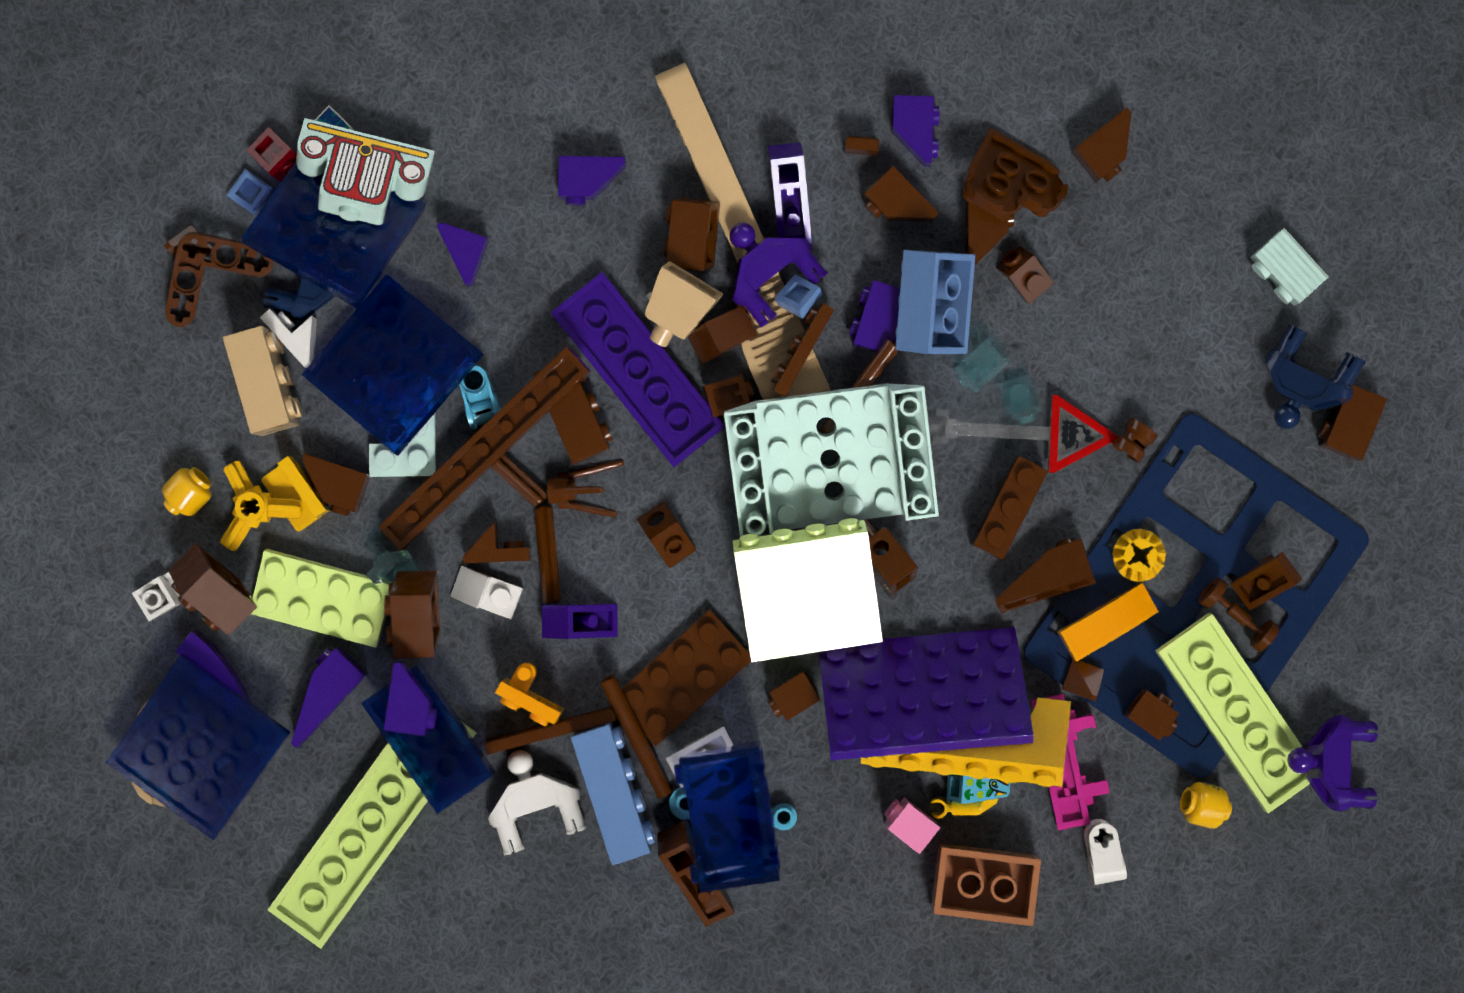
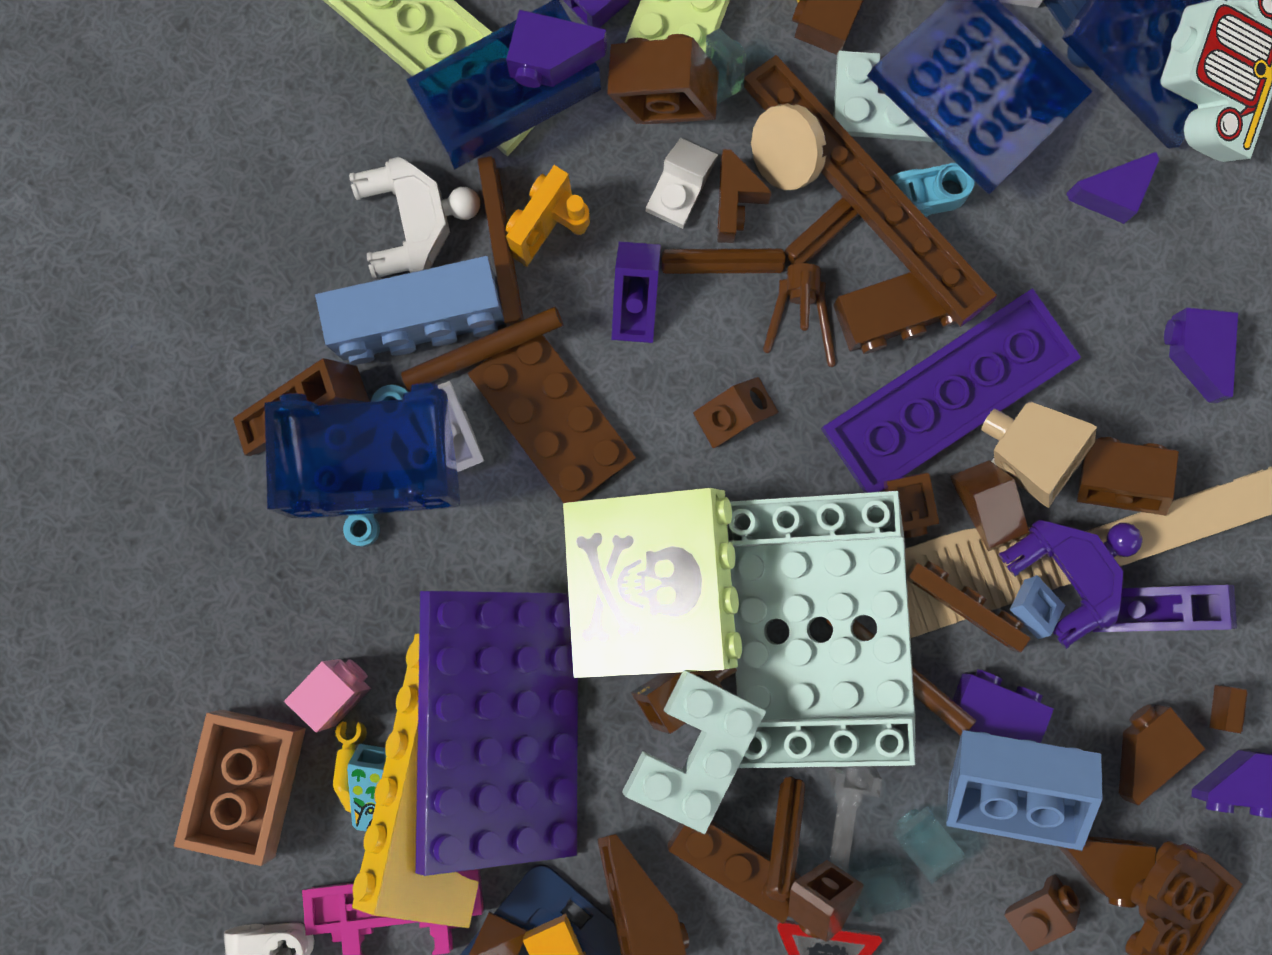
camera: 90 degrees right, 5 degrees down
reddish brown brick [767,671,820,721] -> none
none -> light aqua plate [622,670,766,834]
none -> tan tile [751,103,826,190]
none -> reddish brown axle [766,776,806,902]
none -> reddish brown slope [788,860,865,942]

